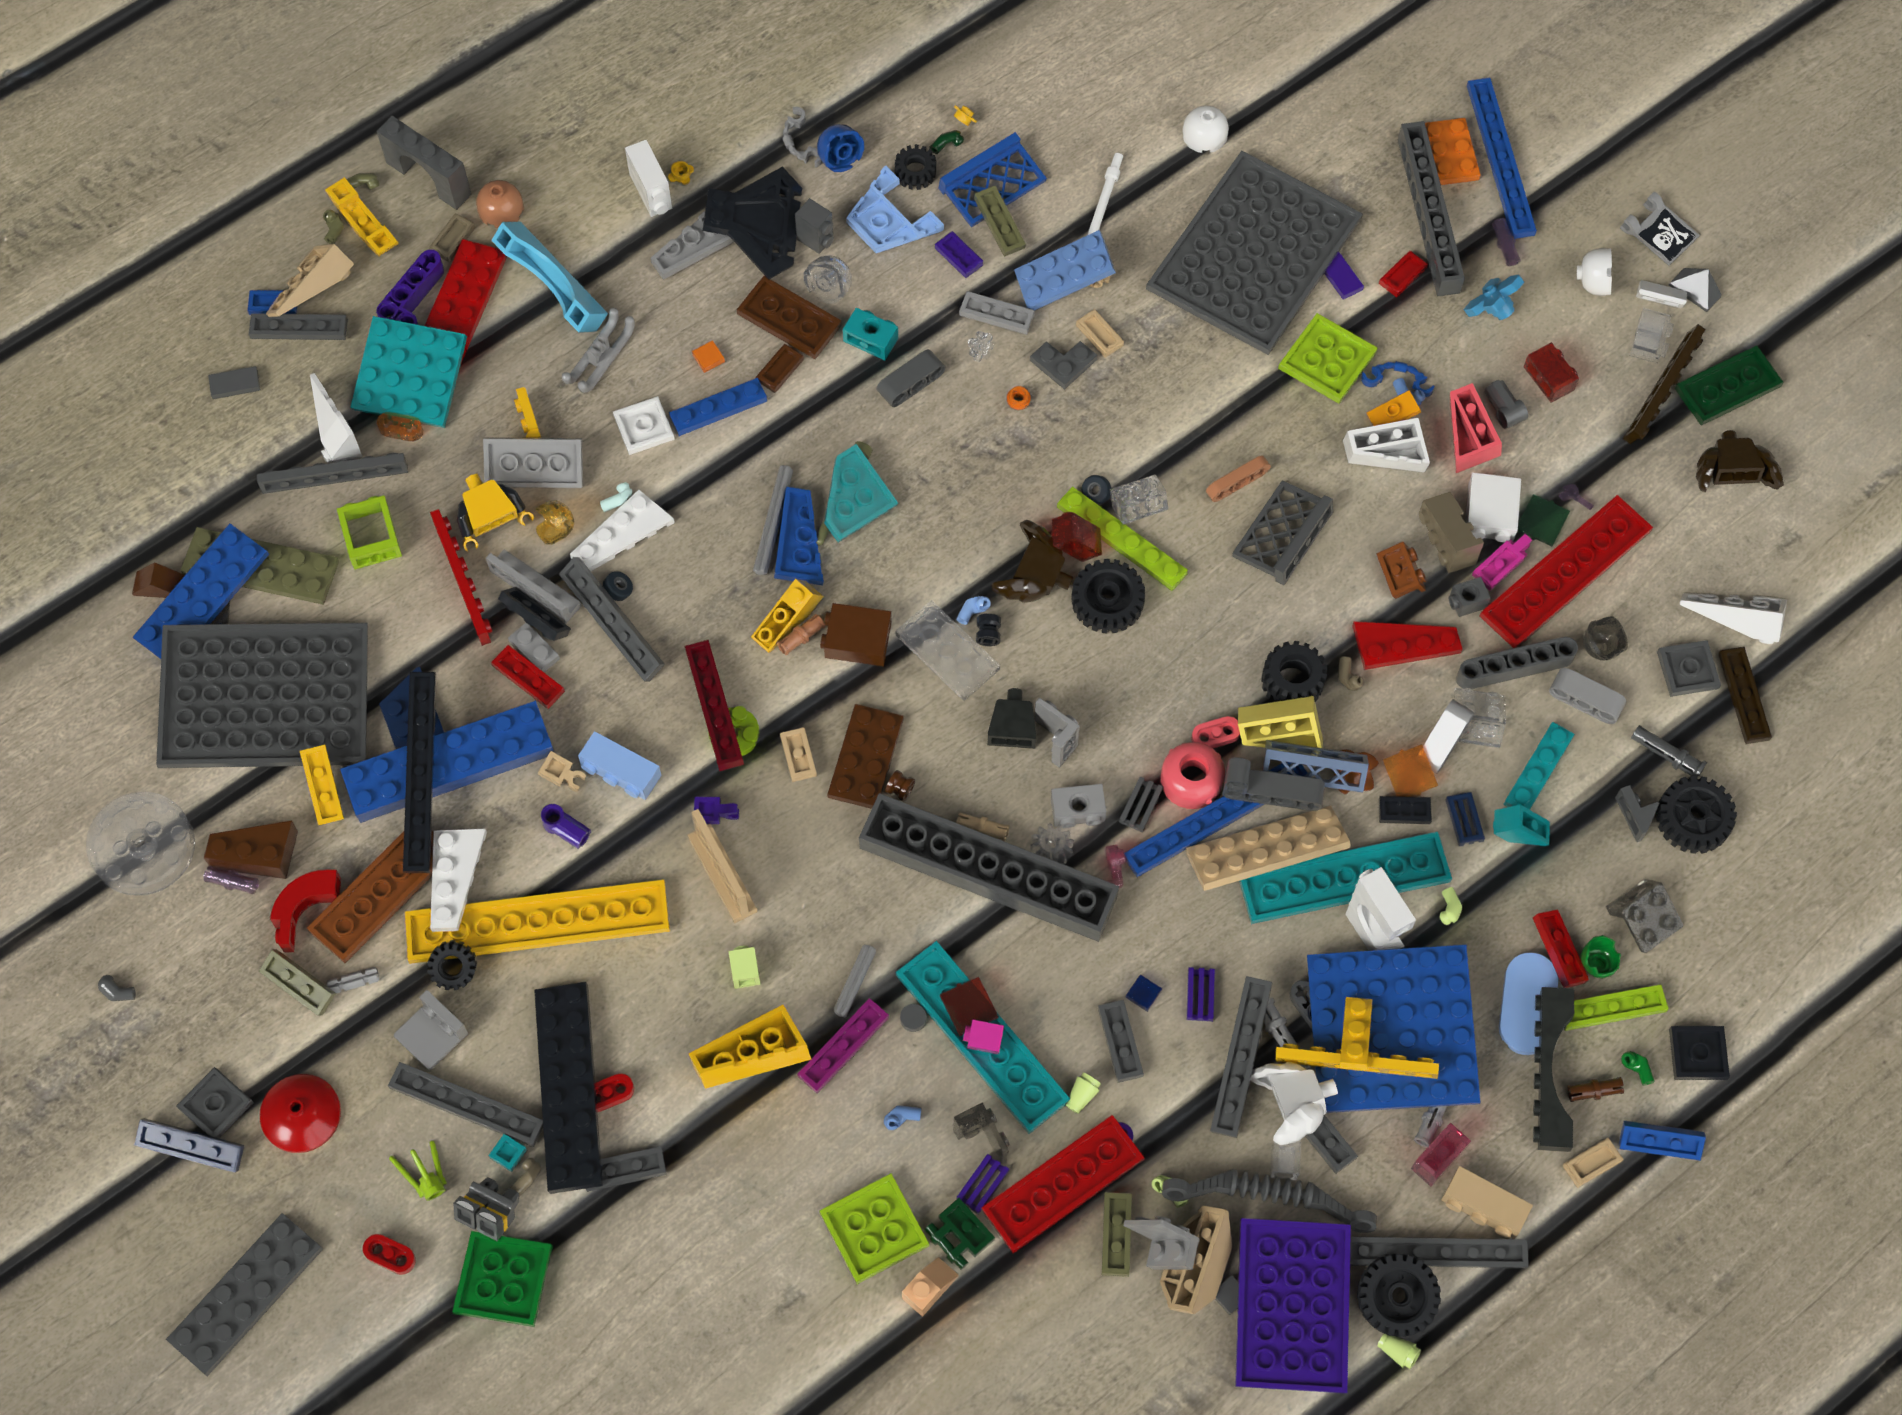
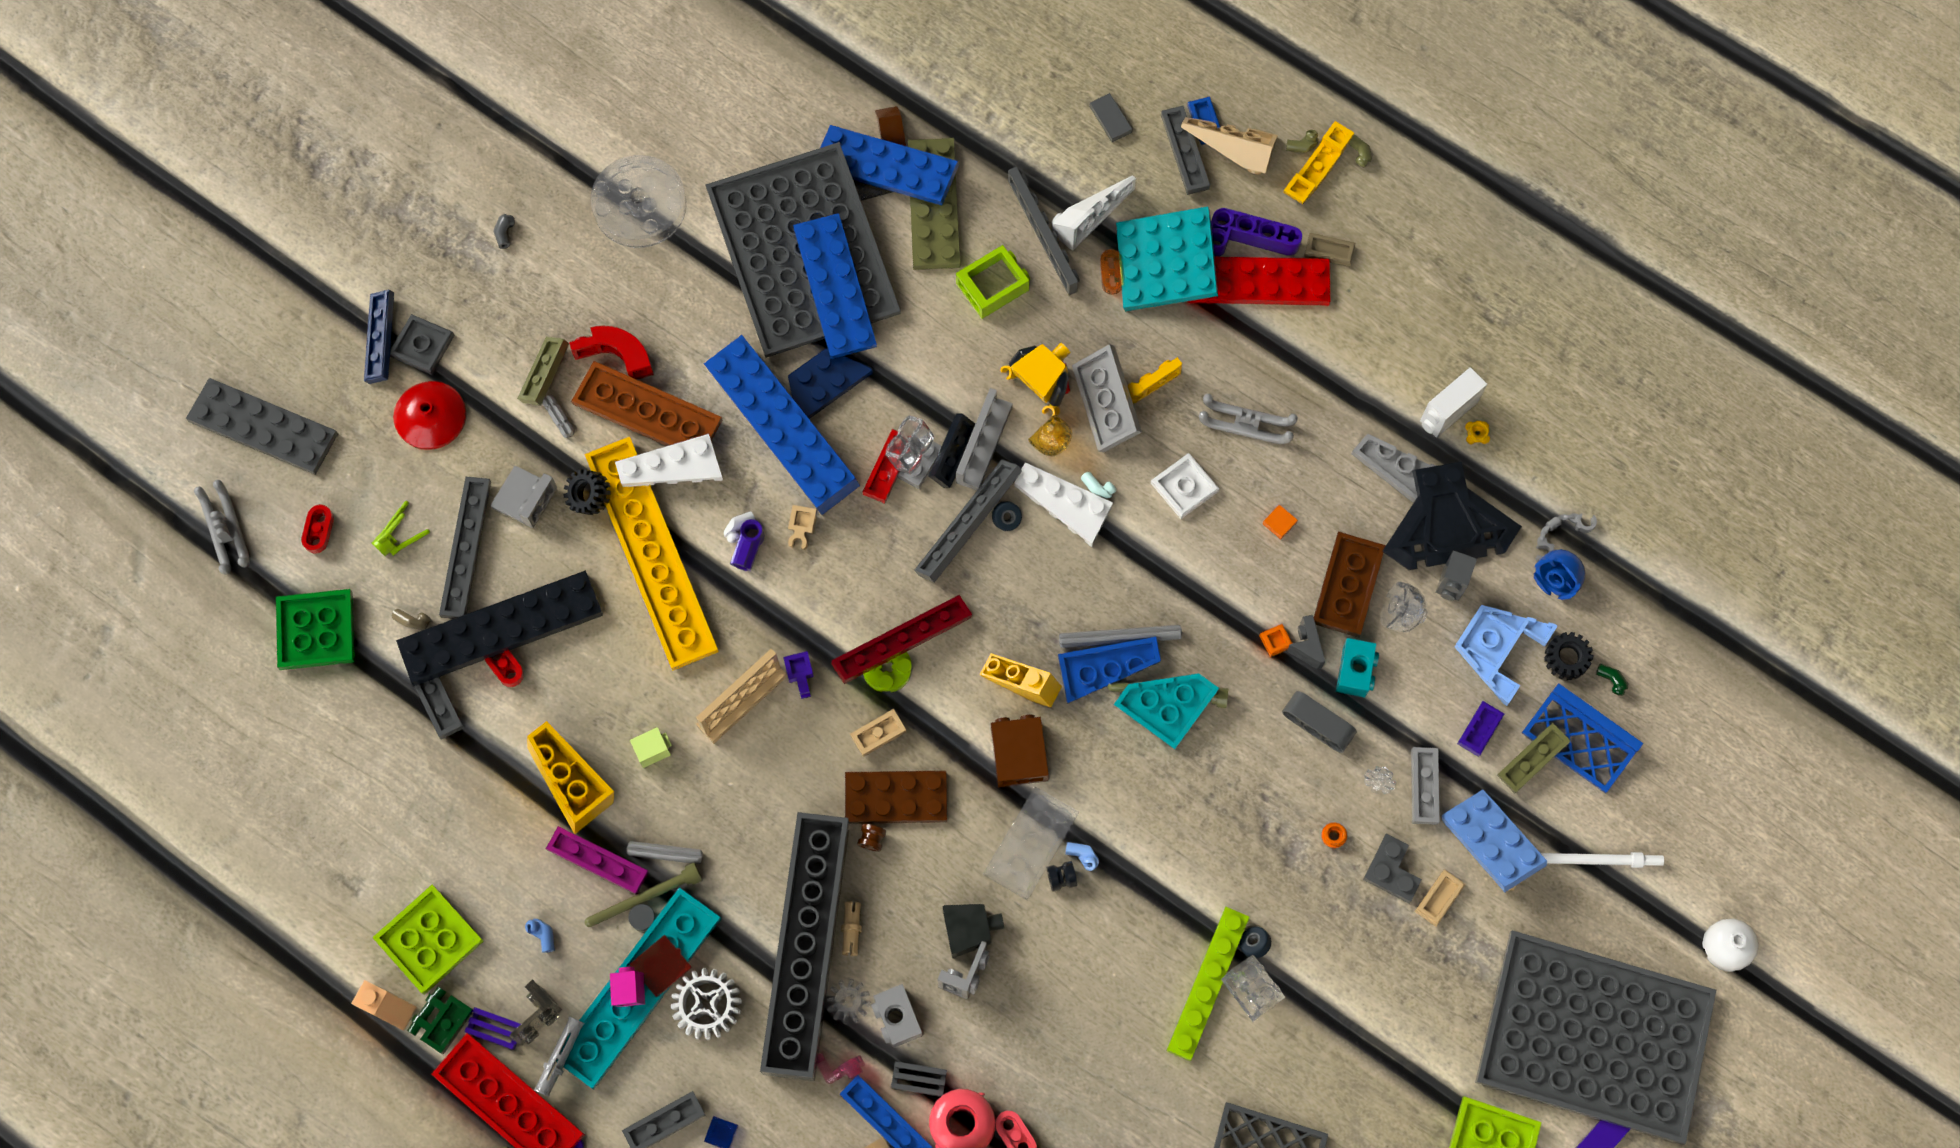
camera: 75 degrees right, 5 degrees up
reddish brown wedge [204,820,298,879] -> none
clear purple pin [204,866,259,894] -> none
yellow plate [300,745,344,826] -> none
dark grey arch [377,116,472,210] -> none
black tile [403,672,436,873] -> none
red plate [430,509,493,646] -> none
dark grey hips [453,1177,519,1241] -> none
nougat cylinder [476,180,524,228] -> none
teal plate [488,1134,527,1172] -> none
medium azure arch [492,222,608,333] -> none
light blue brick [578,731,662,800] -> none
blue plate [669,378,767,436] -> none
reddish brown tile [756,343,804,393] -> none
nougat pin [777,614,825,655] -> none
yellow plate [954,105,977,126] -> none
dark brown torso [992,520,1073,603] -> none
clear red brick [1051,512,1102,562] -> none
yellowish green cone [1065,1072,1101,1114] -> none
black wheel [1071,559,1145,634] -> none
nougat beam [1206,456,1271,502] -> none
none -> light grey piece [194,480,250,575]
none -> light grey pin [534,1016,584,1097]
none -> olive piece [585,863,703,927]
none -> white gear [671,968,742,1040]
none -> white arm [724,512,755,543]
none -> blue plate [793,213,877,359]
none -> clear brick [885,415,934,475]
none -> orange tile [1259,624,1292,657]
none -> dark grey slope [1287,615,1325,669]

